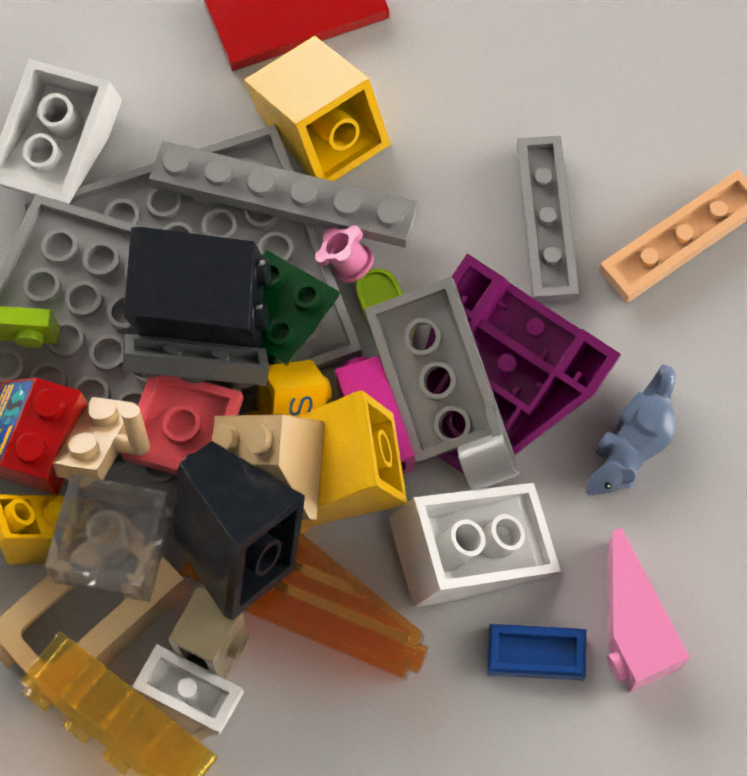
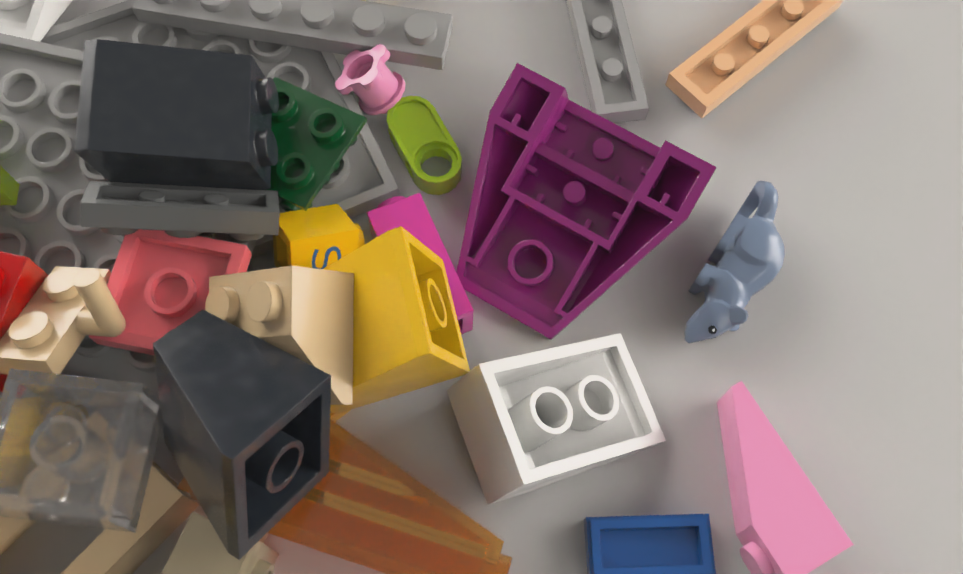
camera: 10 degrees left, 0 degrees up
light grey hinge [364,277,519,490] -> none

